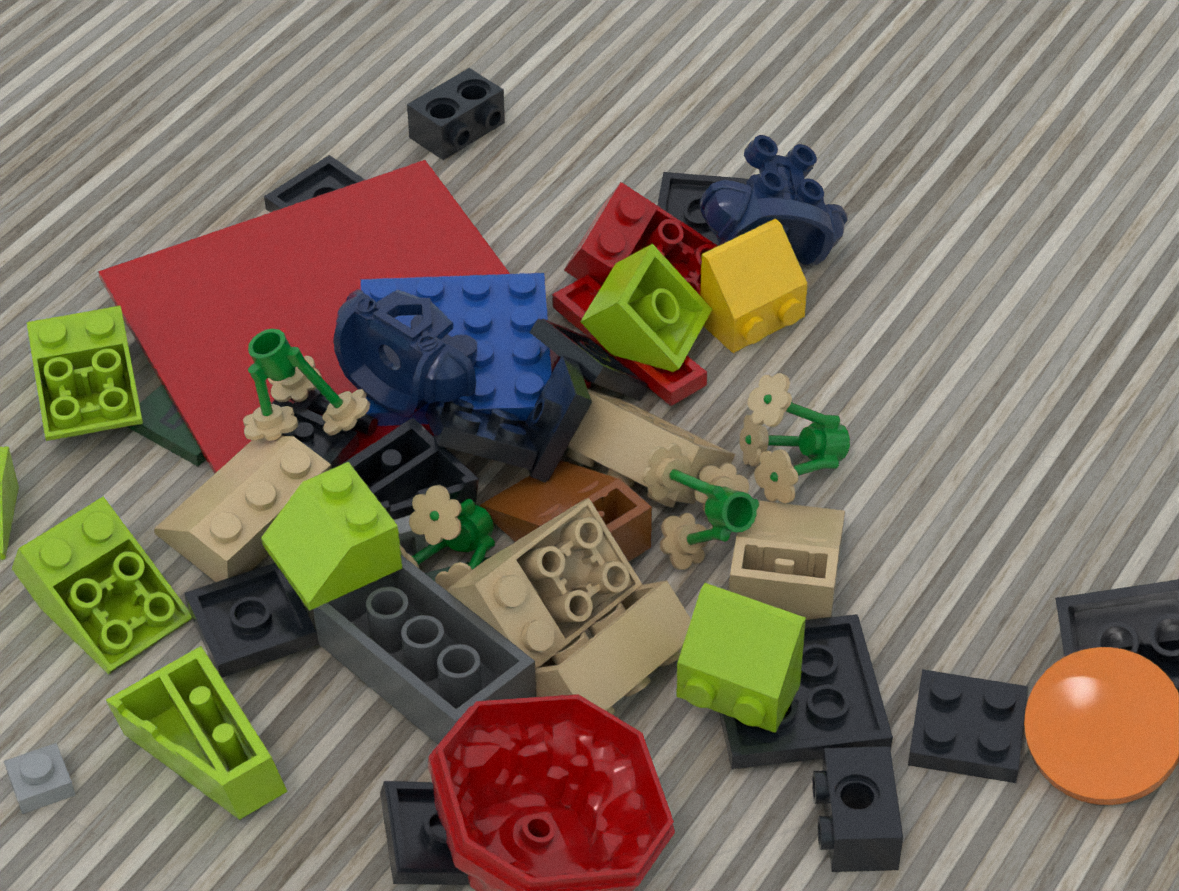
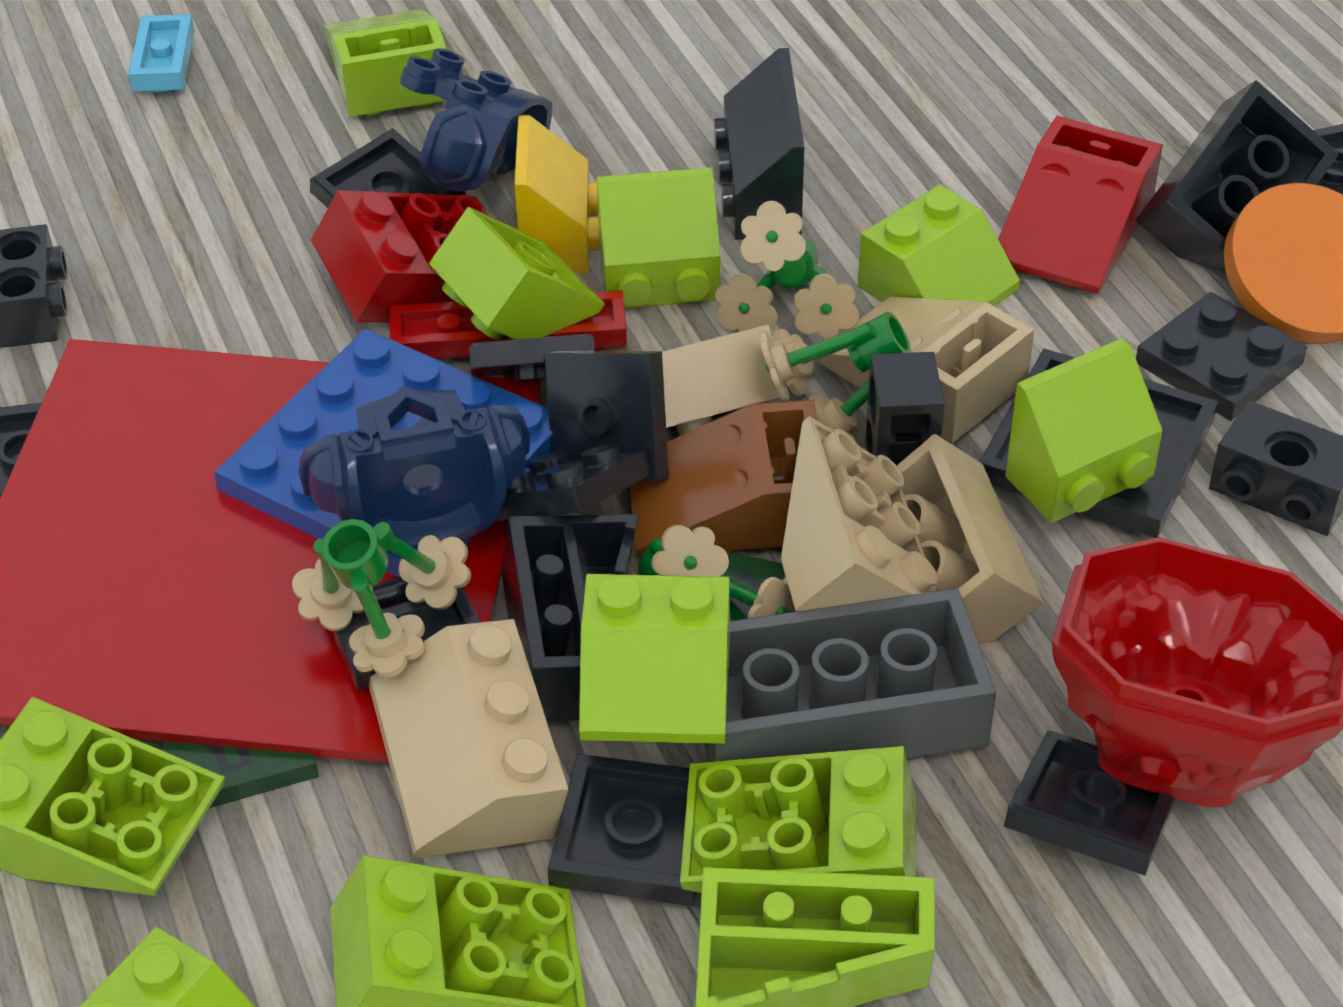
camera: 55 degrees left, 0 degrees up
none -> medium azure plate [128,14,195,93]
none -> lime slope [323,9,447,117]
none -> lime slope [596,167,721,309]
none -> lime slope [680,746,917,893]
none -> black slope [714,48,805,240]
none -> lime slope [858,184,1020,306]
none -> black brick [865,352,945,466]
none -> red slope [998,115,1163,294]

